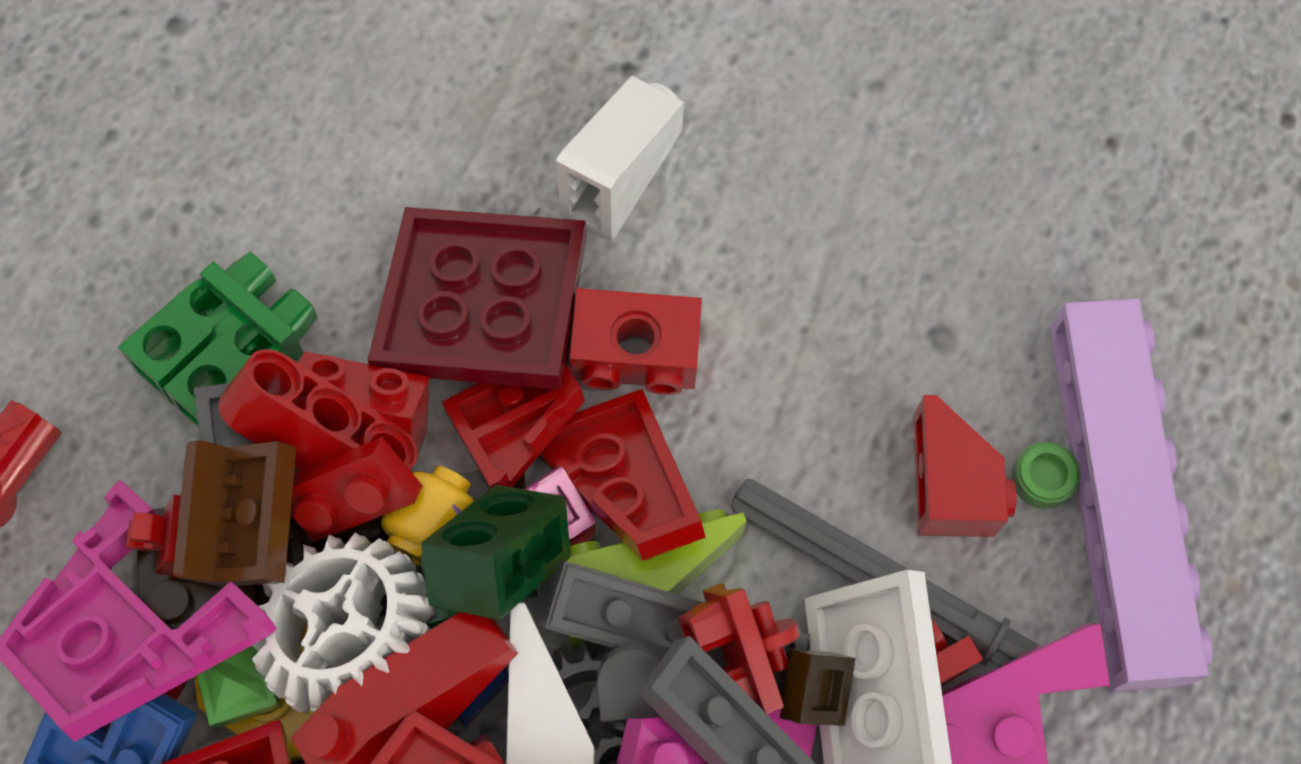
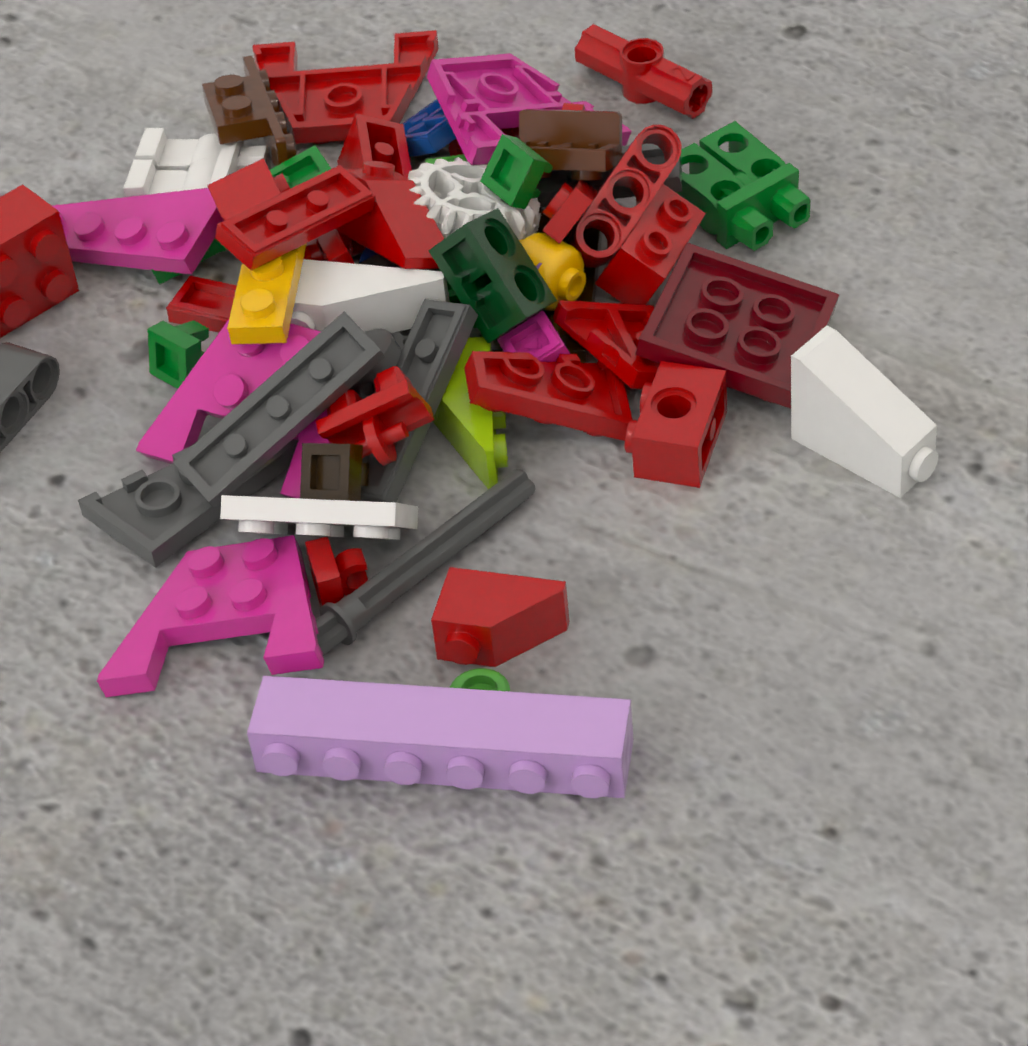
camera: 110 degrees right, 25 degrees down
none -> green tile [480,134,553,209]

